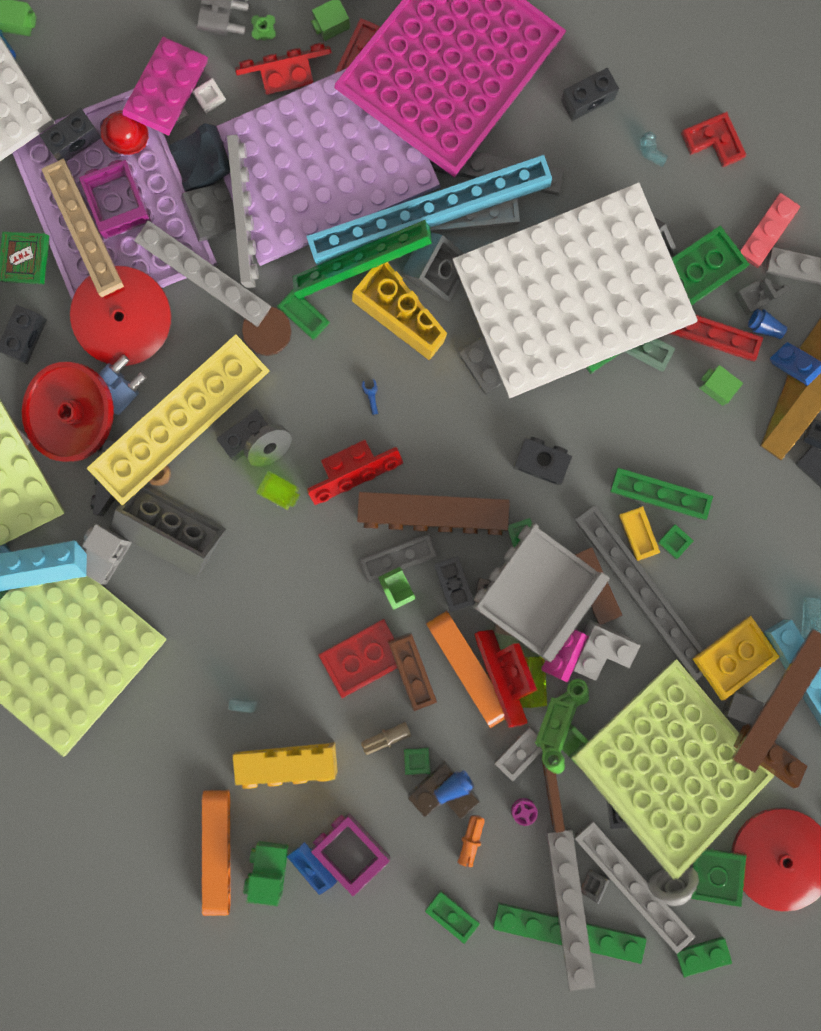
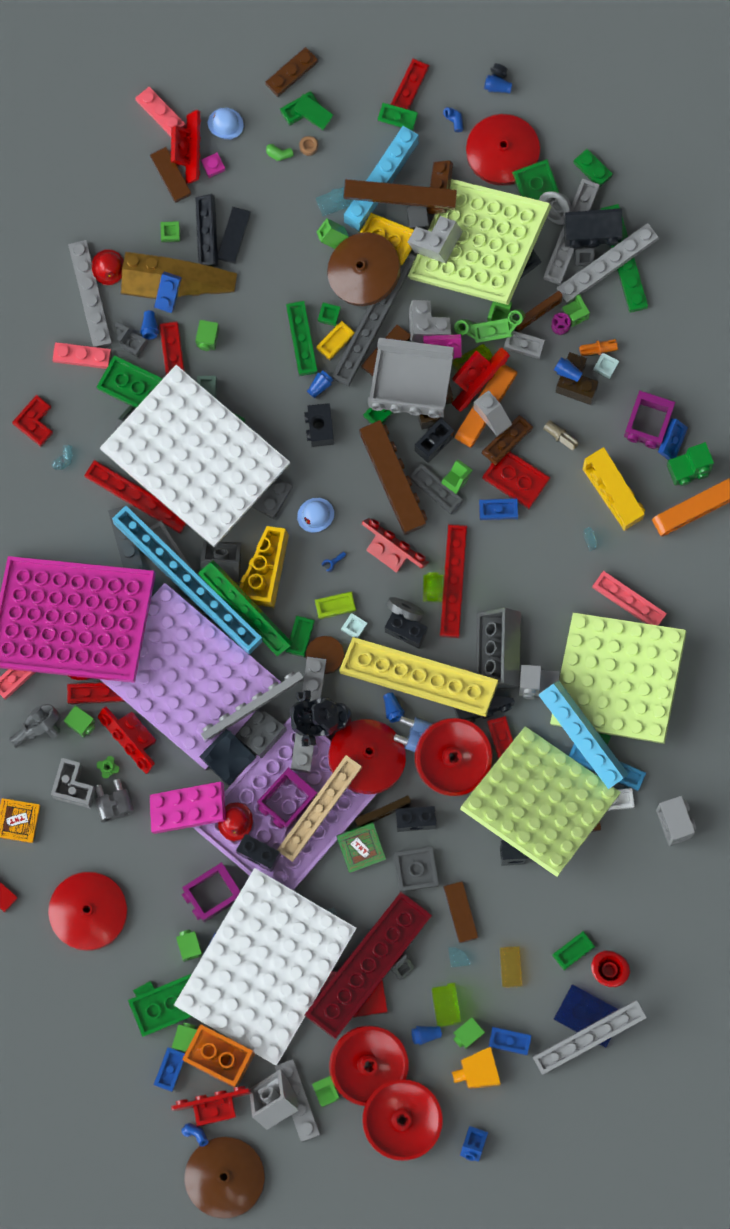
camera: 115 degrees left, 10 degrees down
white tile [192,78,226,114] -> none
green tile [404,747,430,775] -> none
green plate [425,890,480,944] -> none
black brick [561,67,619,121] -> none
none -> red tile [84,460,187,534]
none -> magenta window [181,862,241,923]
none -> black helmet [290,690,352,747]
none -> light blue hat [297,498,334,533]
none -> blue cone [307,370,333,398]
none -> lime tile [315,591,356,619]
none -> bright green panel [317,218,349,249]
none -> reddish brown dish [328,232,401,306]
none -> light aqua tile [341,613,368,639]
none -> dark brown tile [355,795,411,827]
none -> blue cone [383,692,405,723]
none -> light grey brick [408,216,463,263]
none -> red tile [440,524,467,638]
none -> light grey slope [473,390,512,436]
none -> blue plate [479,499,518,520]
none -> red tile [487,716,513,759]
none -> bright green panel [562,295,590,327]
none -> black slope [563,208,622,248]
none -> coral plate [592,571,667,626]
none -> light aqua tile [593,353,619,379]

